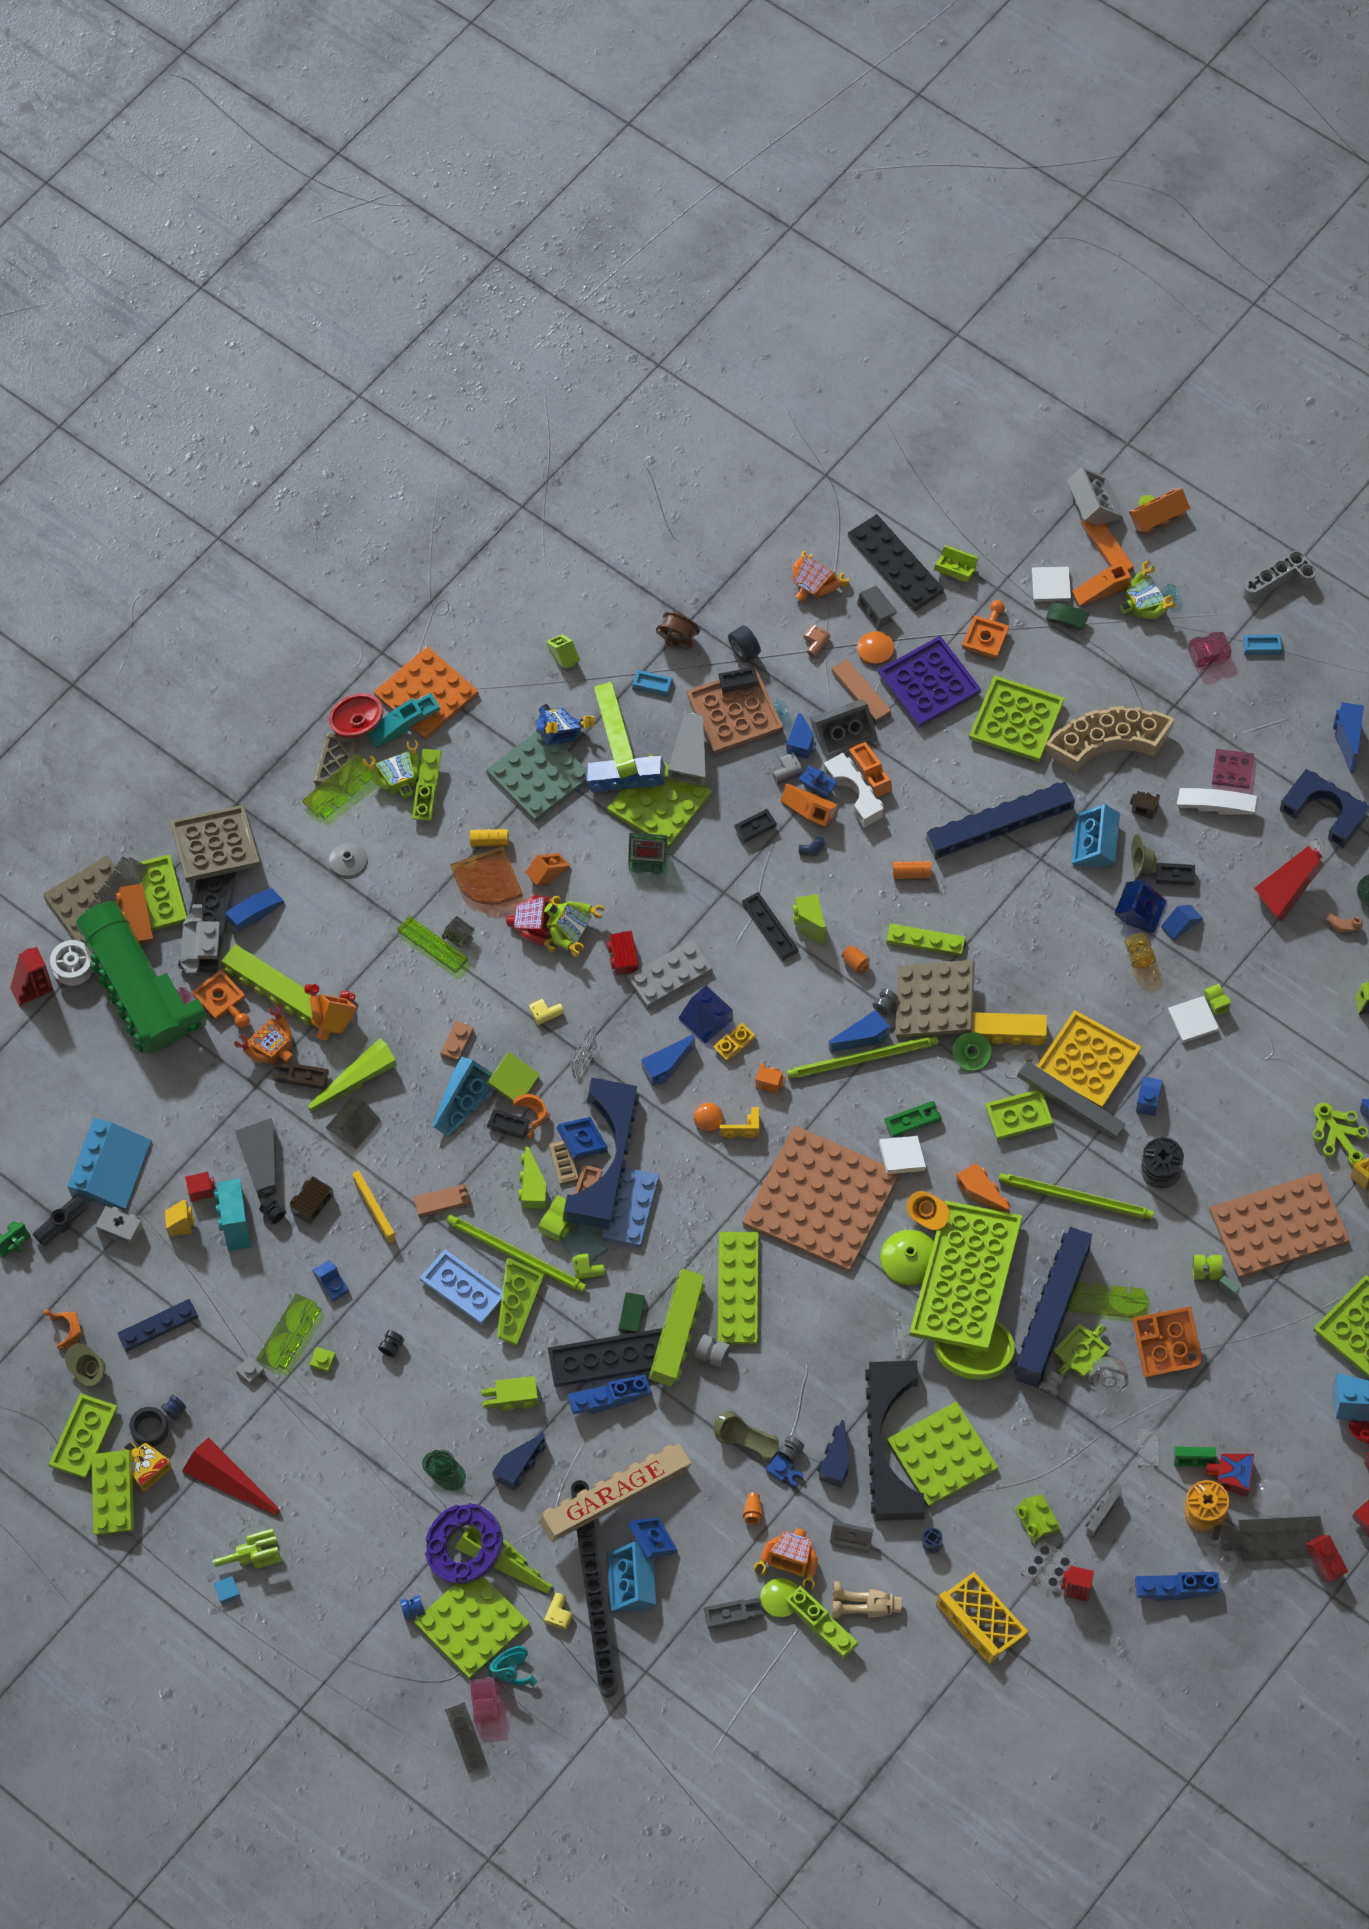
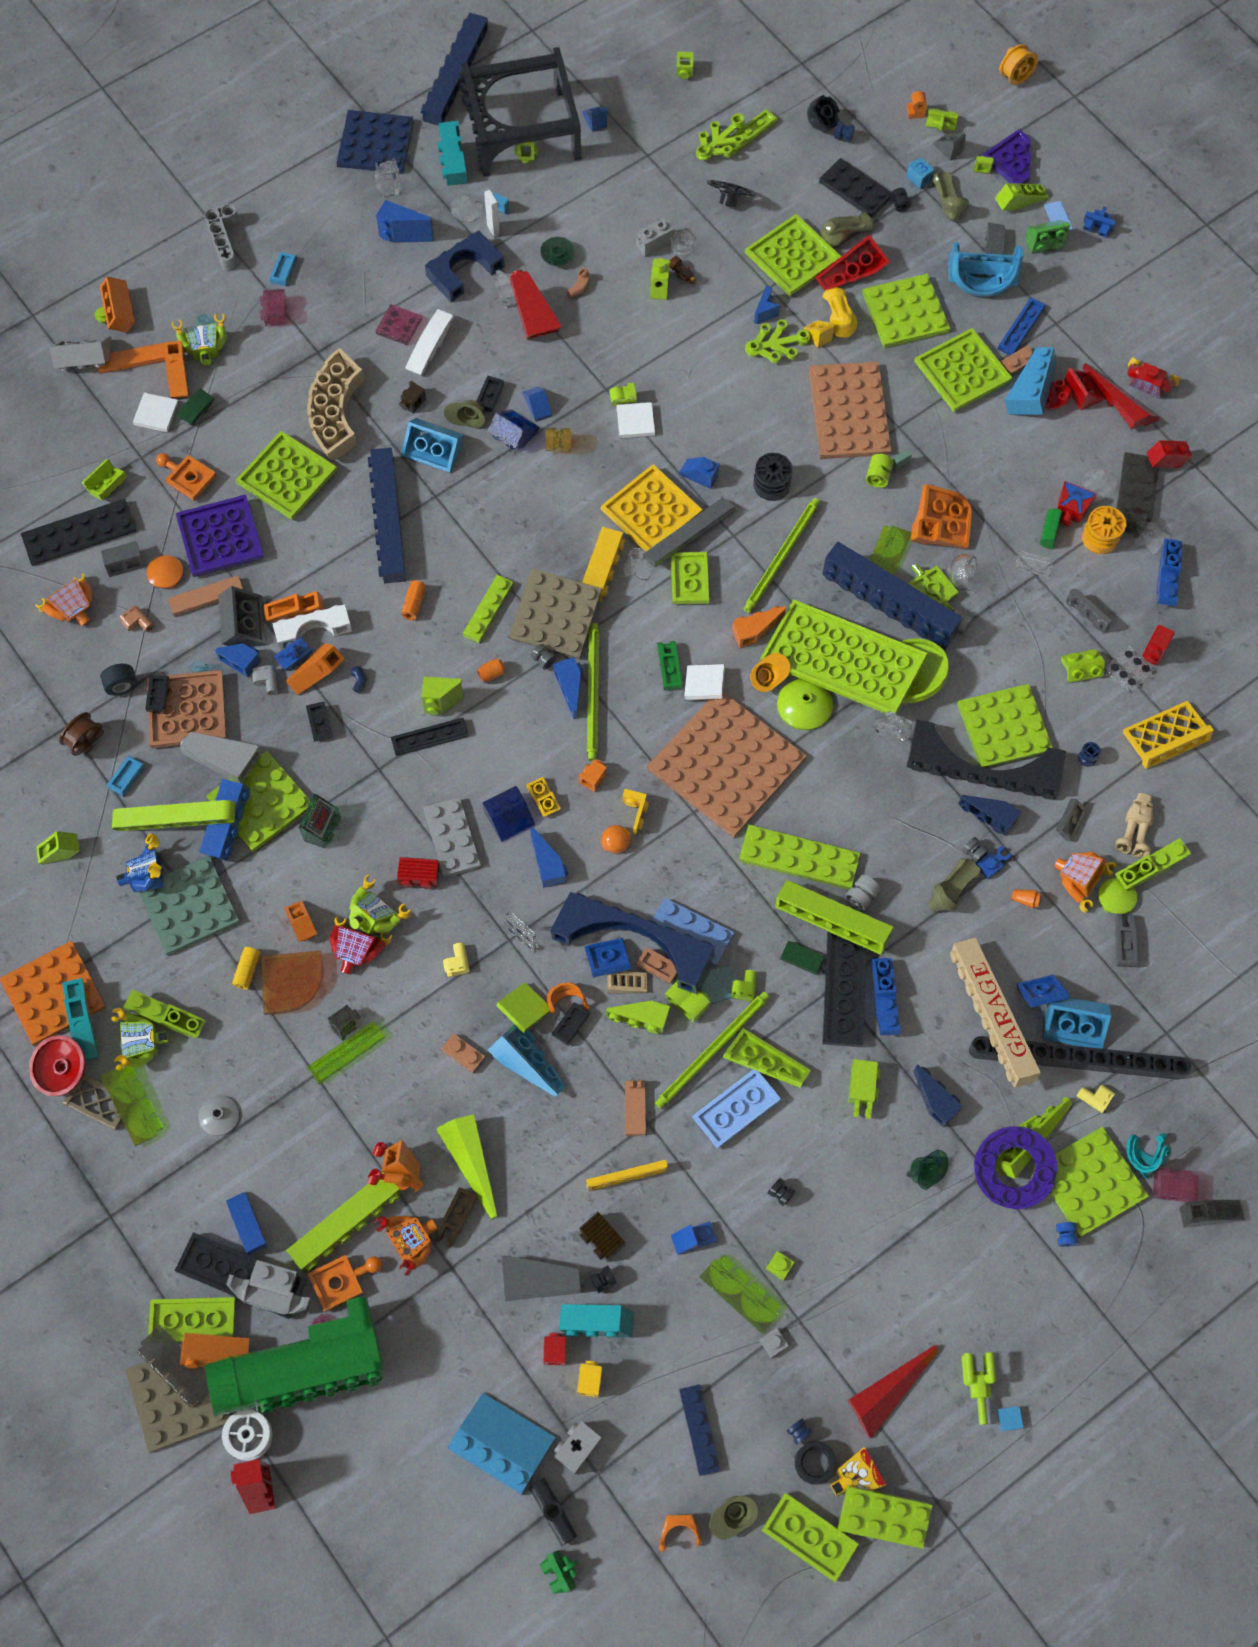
camera: 80 degrees left, 5 degrees up
dark tan plate [170,805,260,882] -> none
clear smoke slope [326,1099,381,1149] -> none
bright green dish [953,1032,992,1071] -> none

